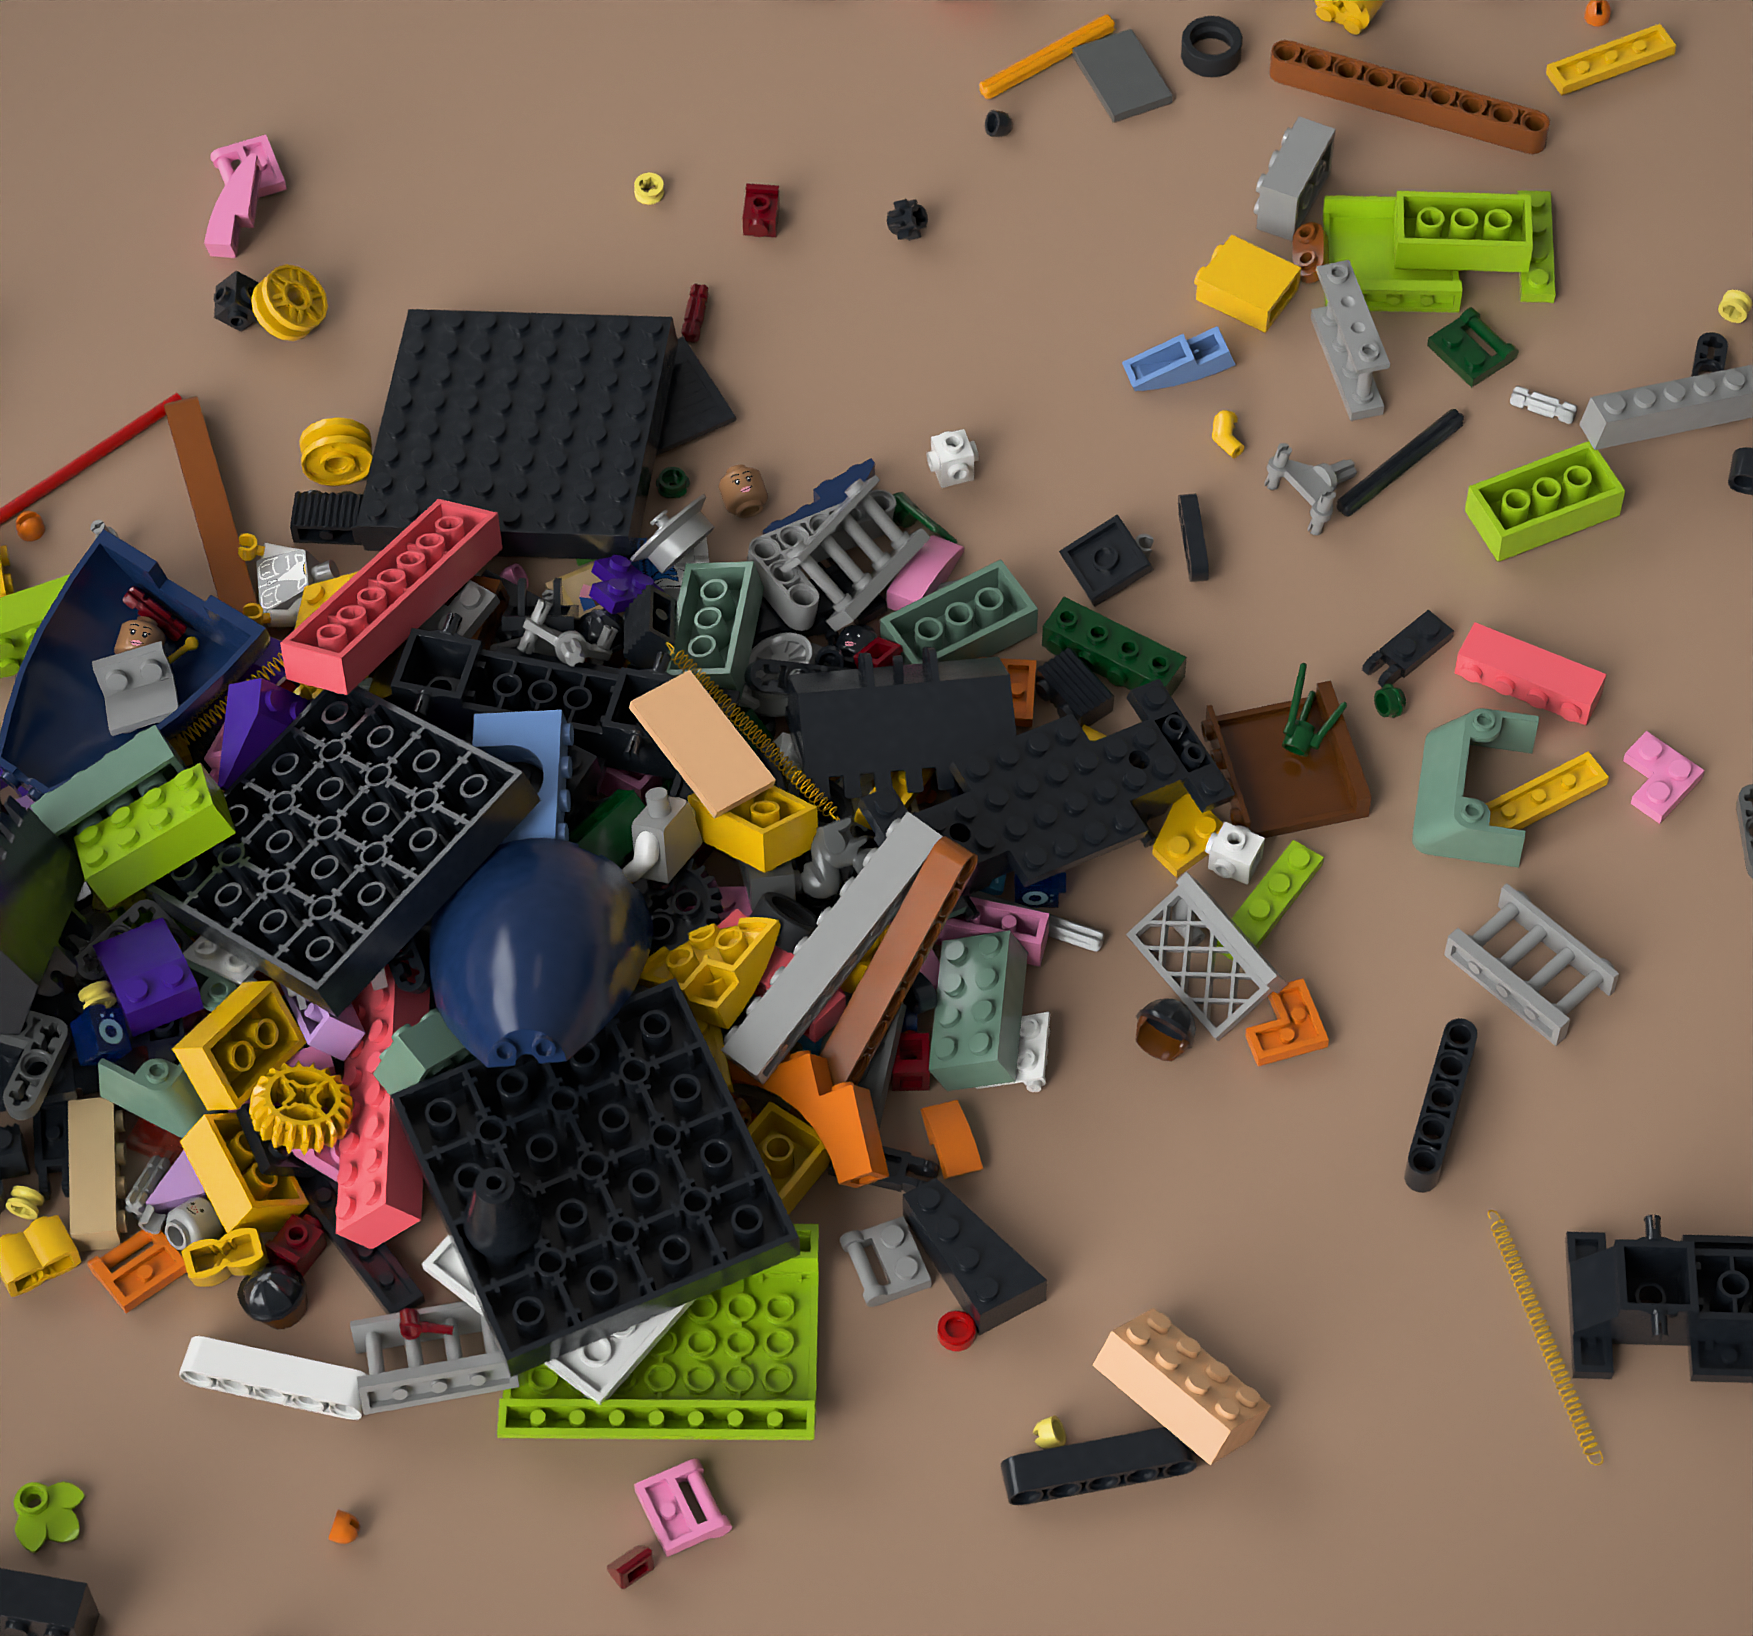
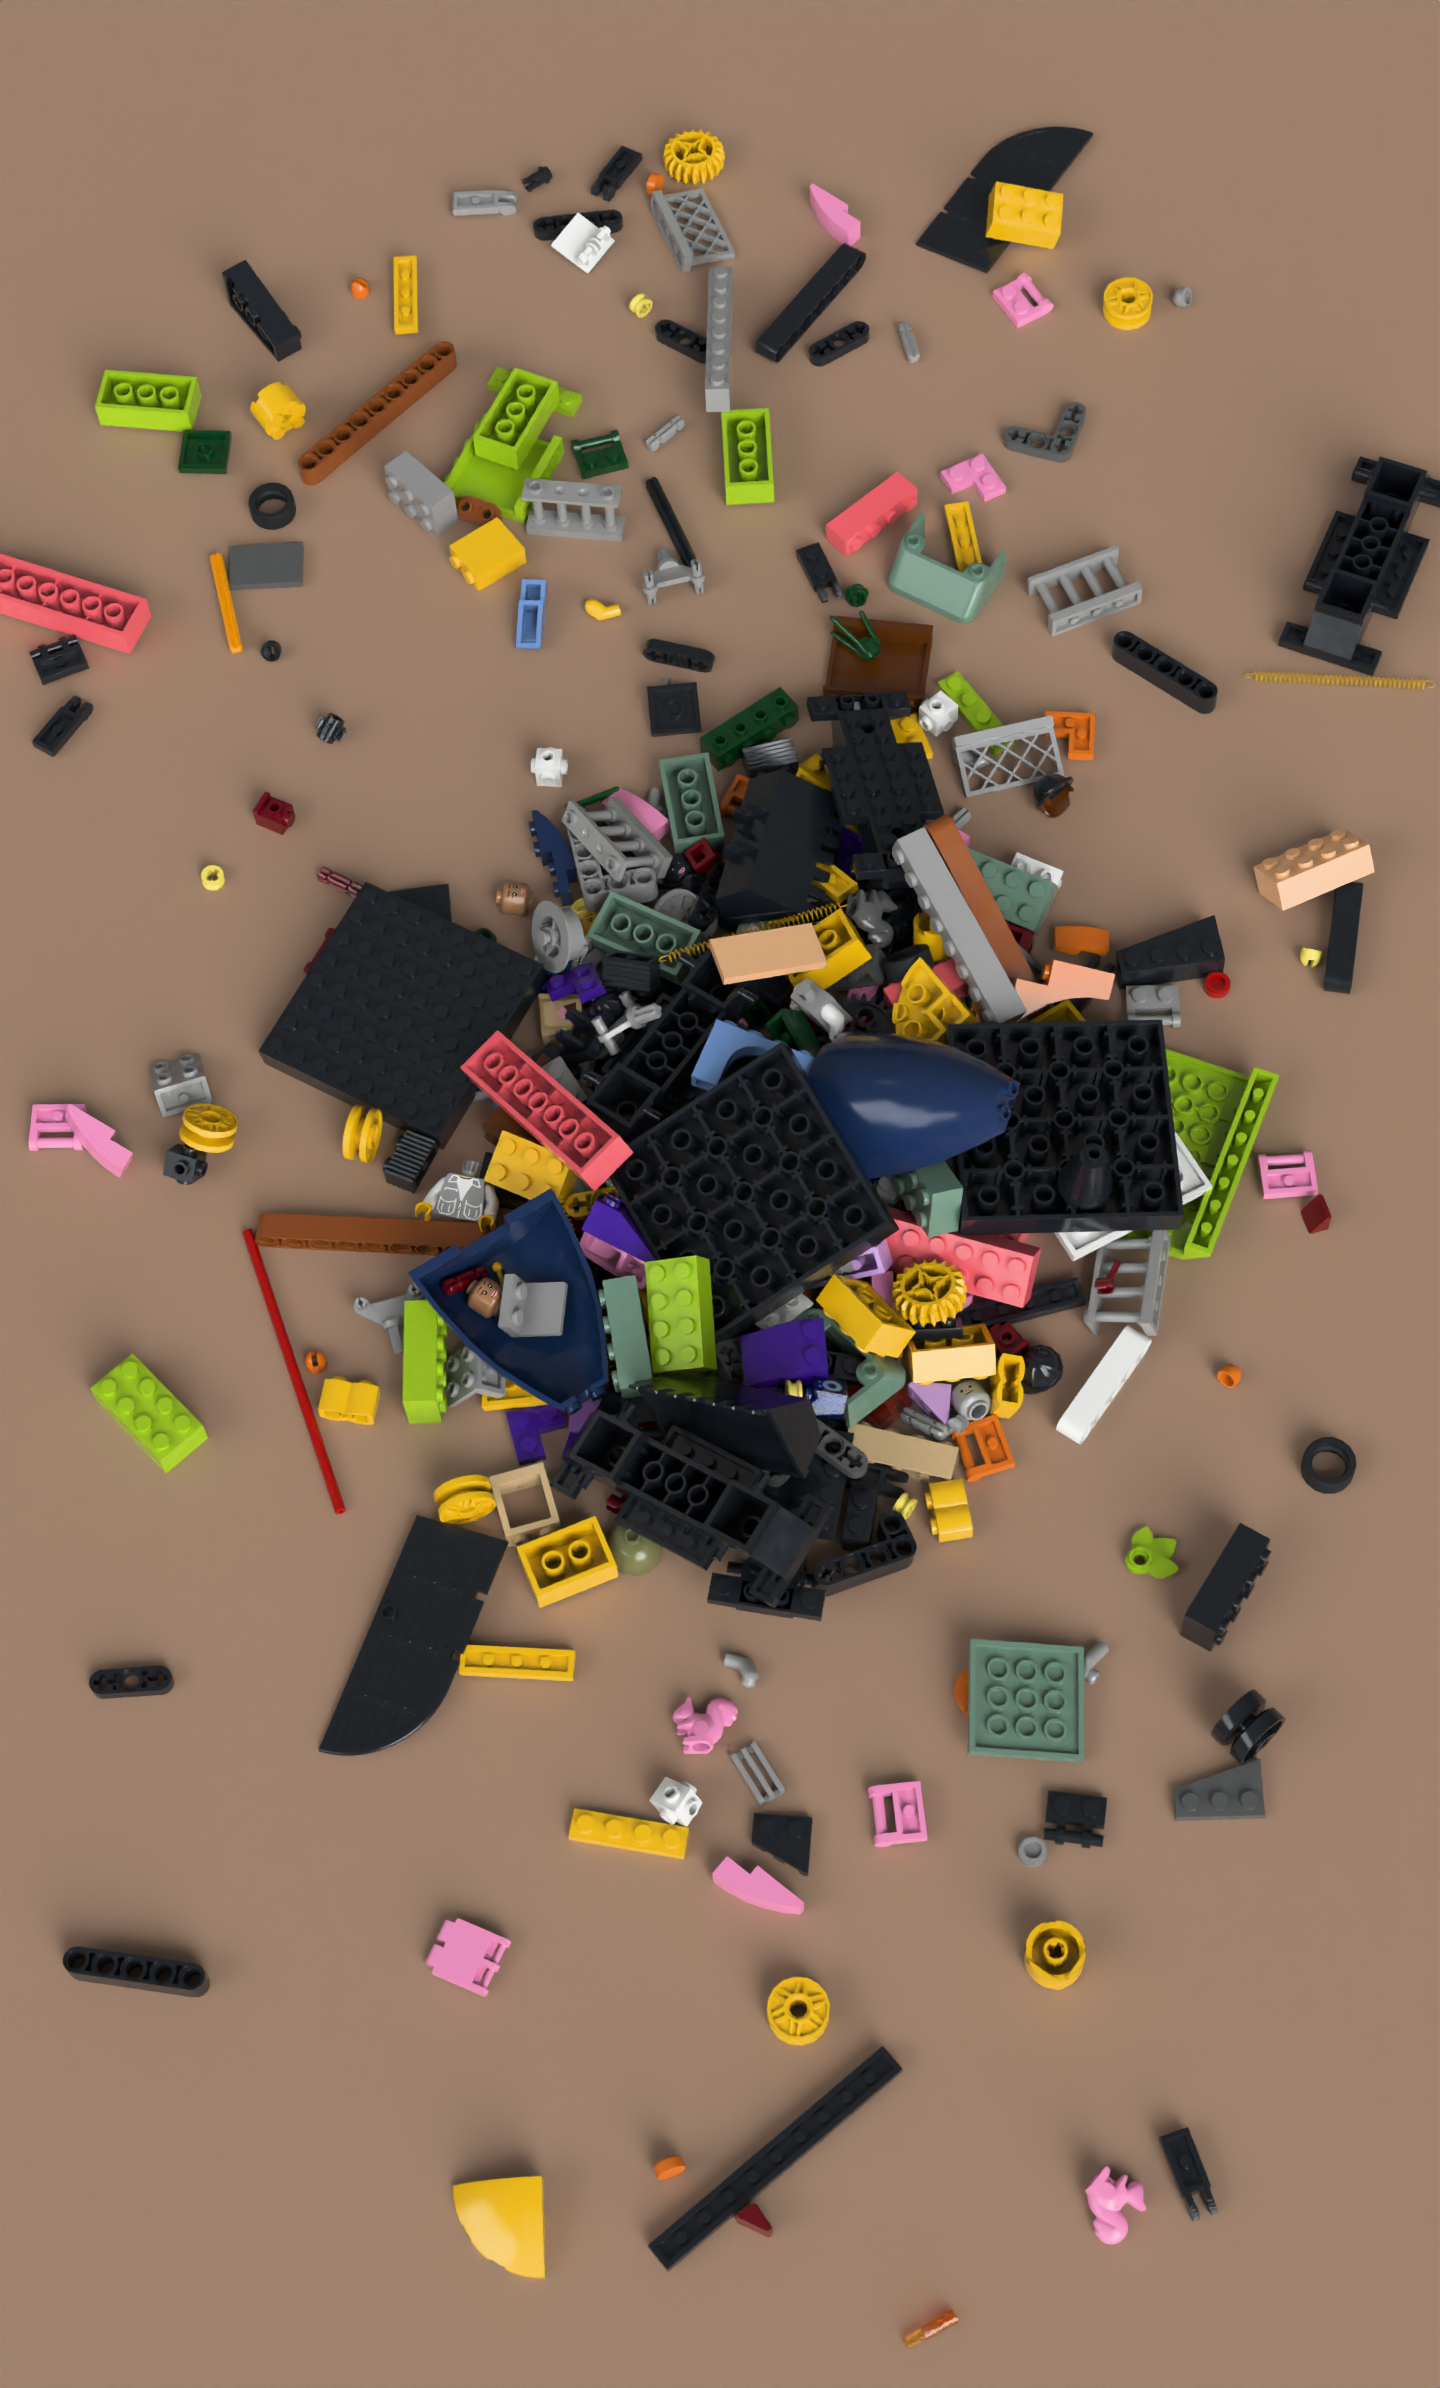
camera: 65 degrees left, 5 degrees up
none -> light grey bracket [149,1053,213,1118]

